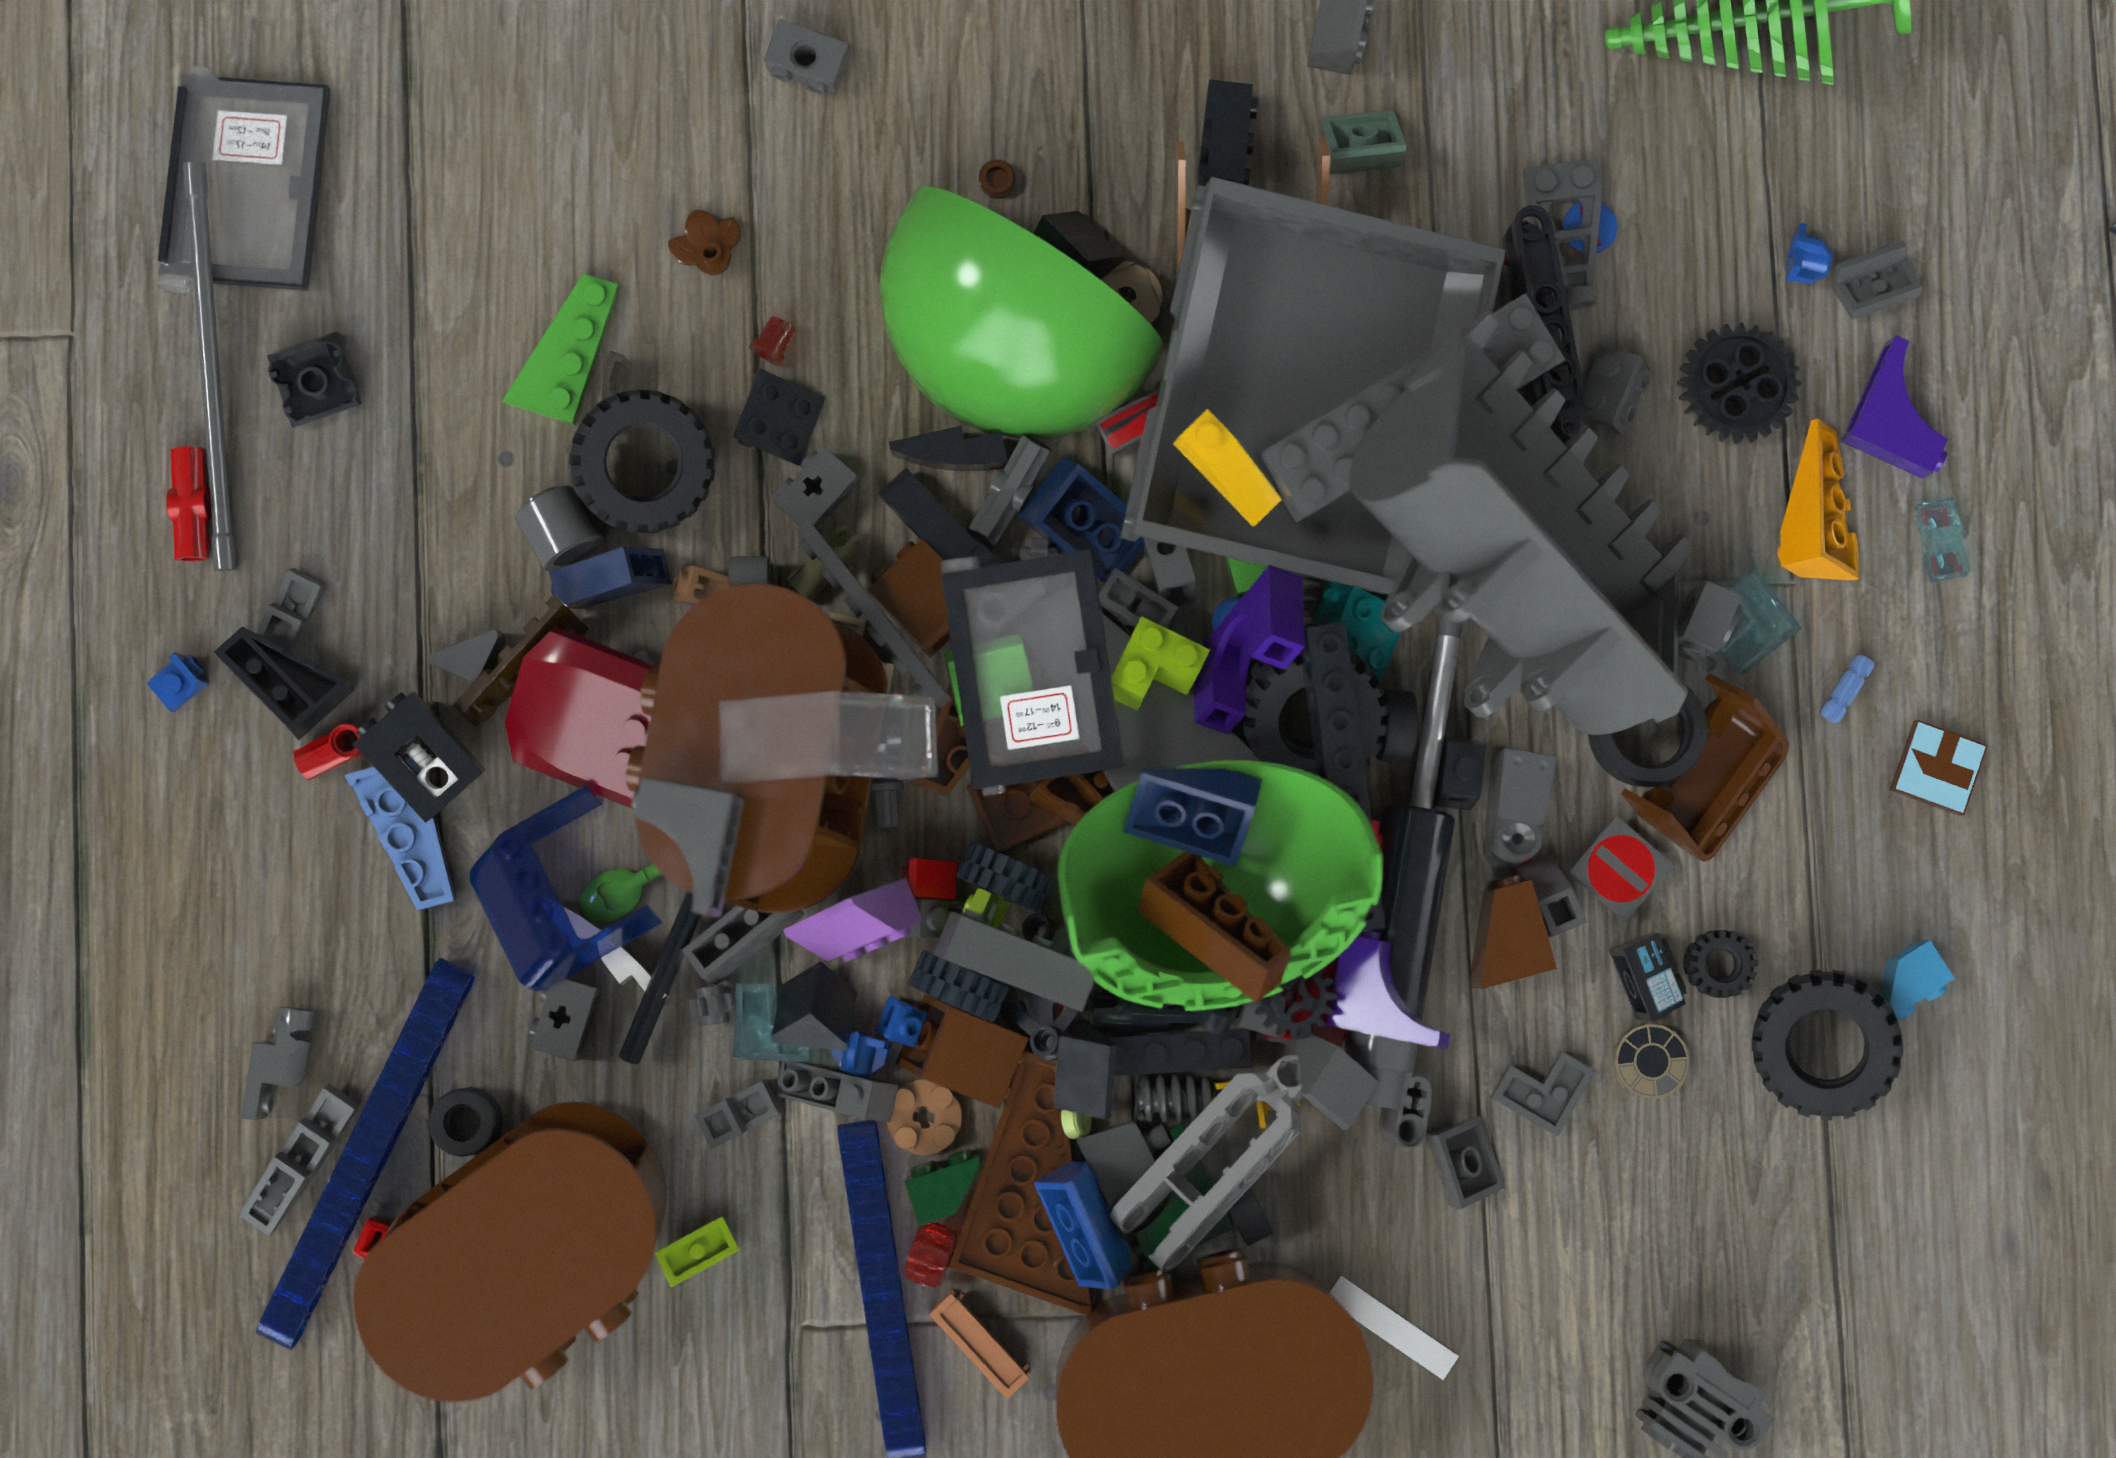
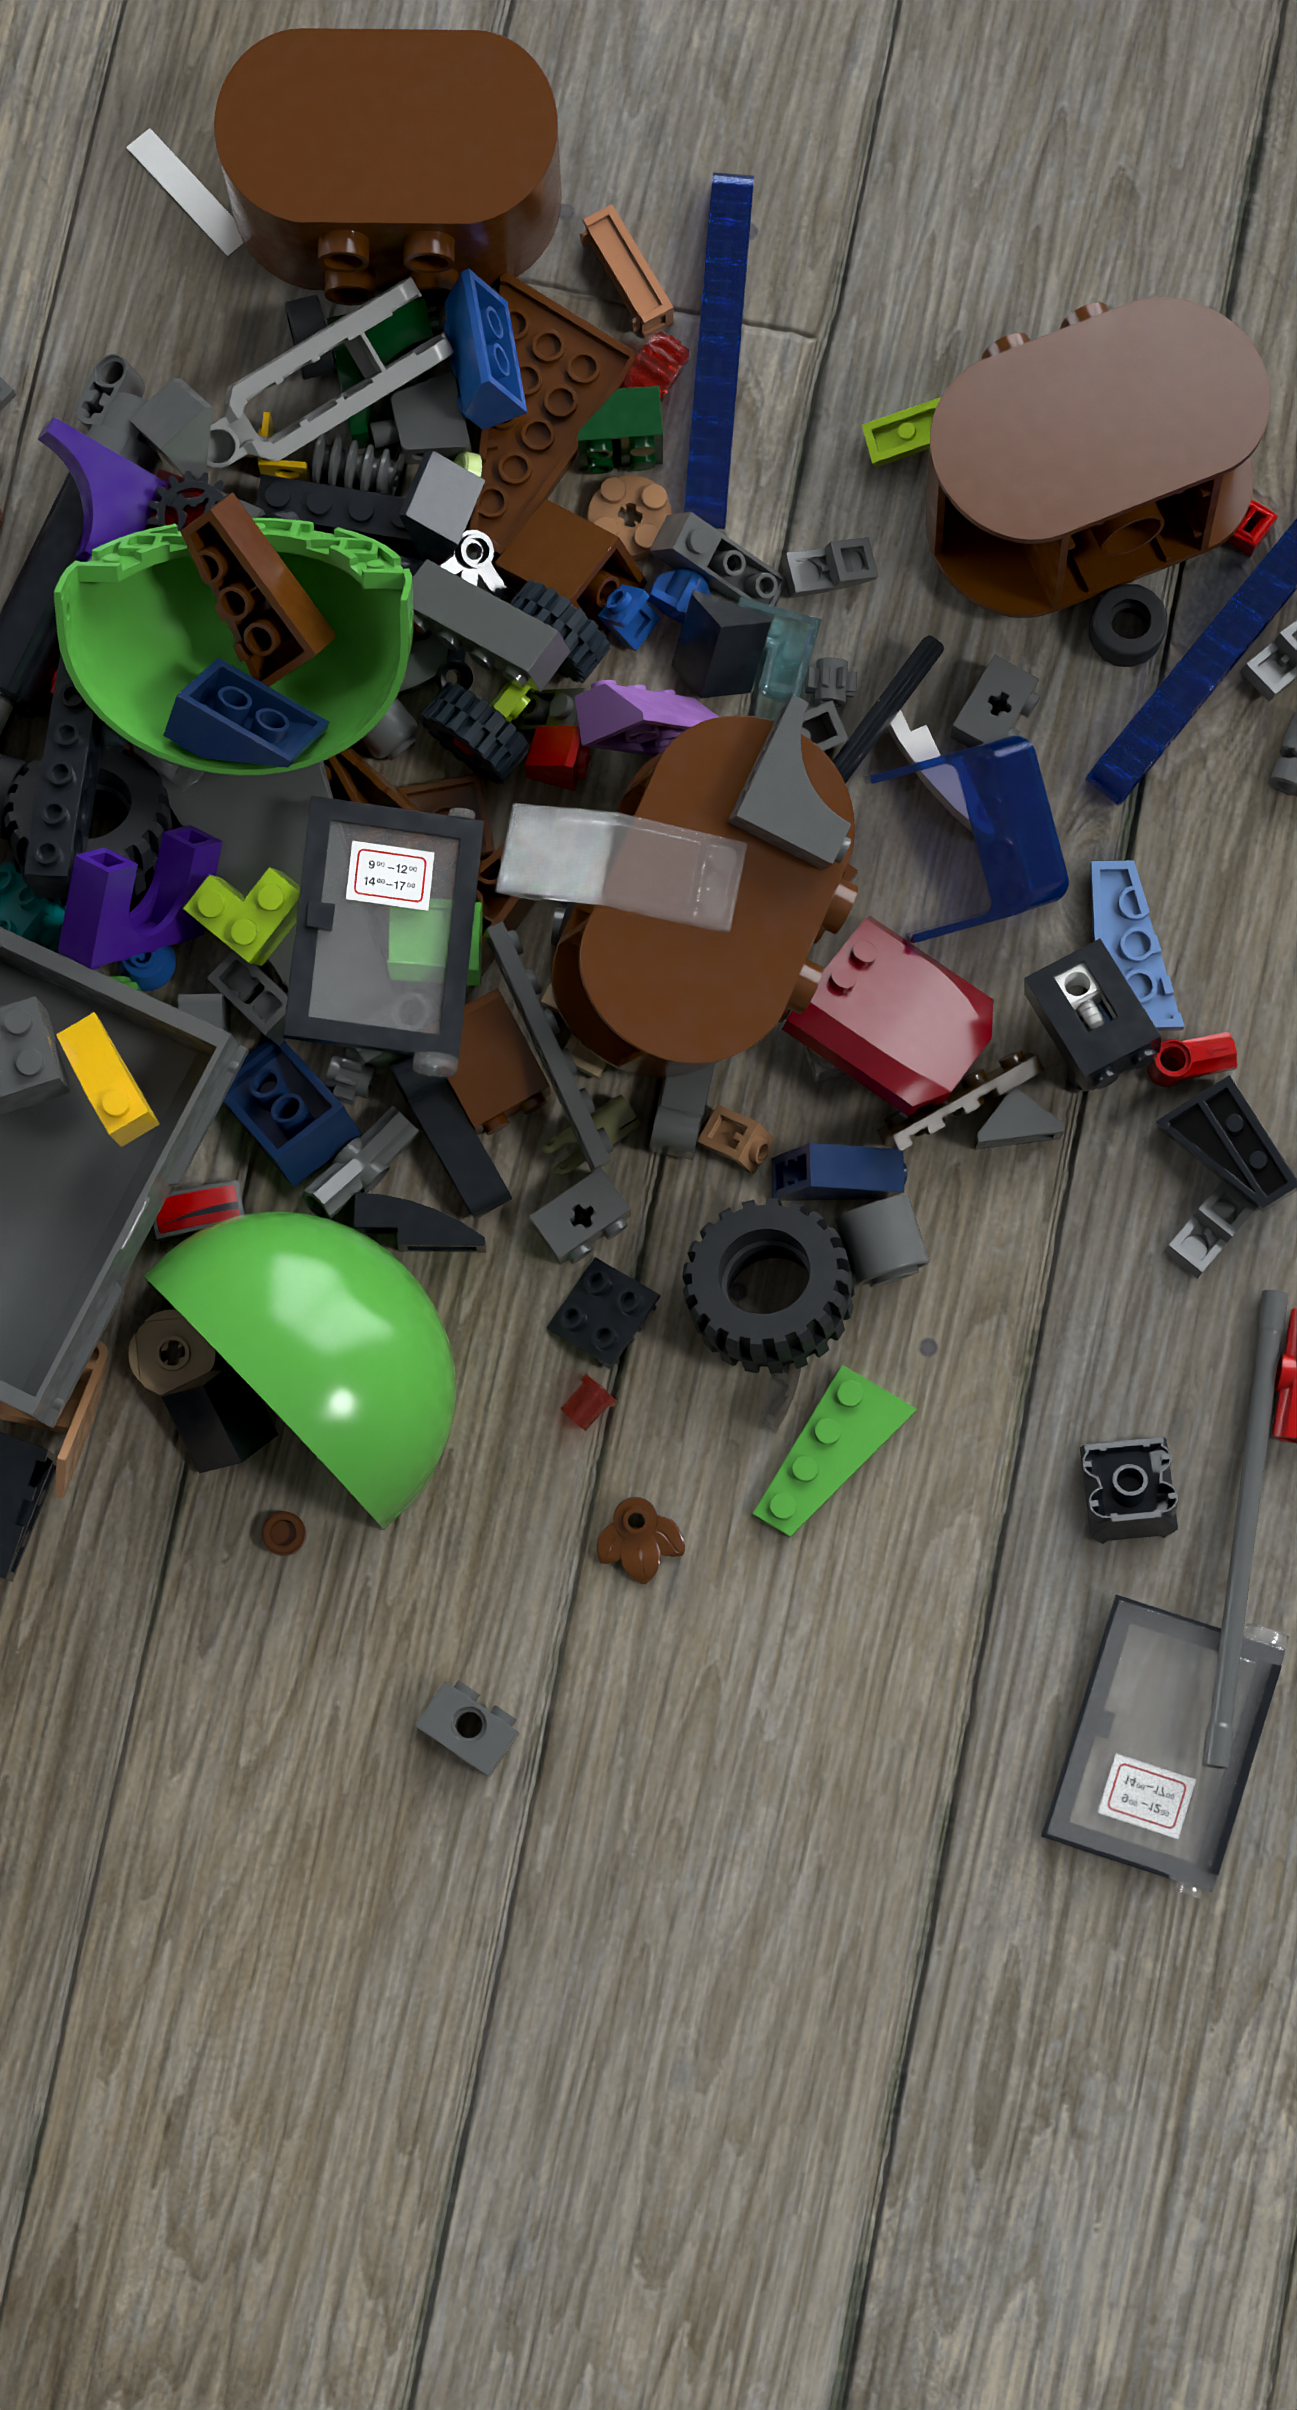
camera: 165 degrees left, 5 degrees down
bright green piece [580,863,663,922] -> none
dark grey slope [1426,1115,1505,1210] -> none

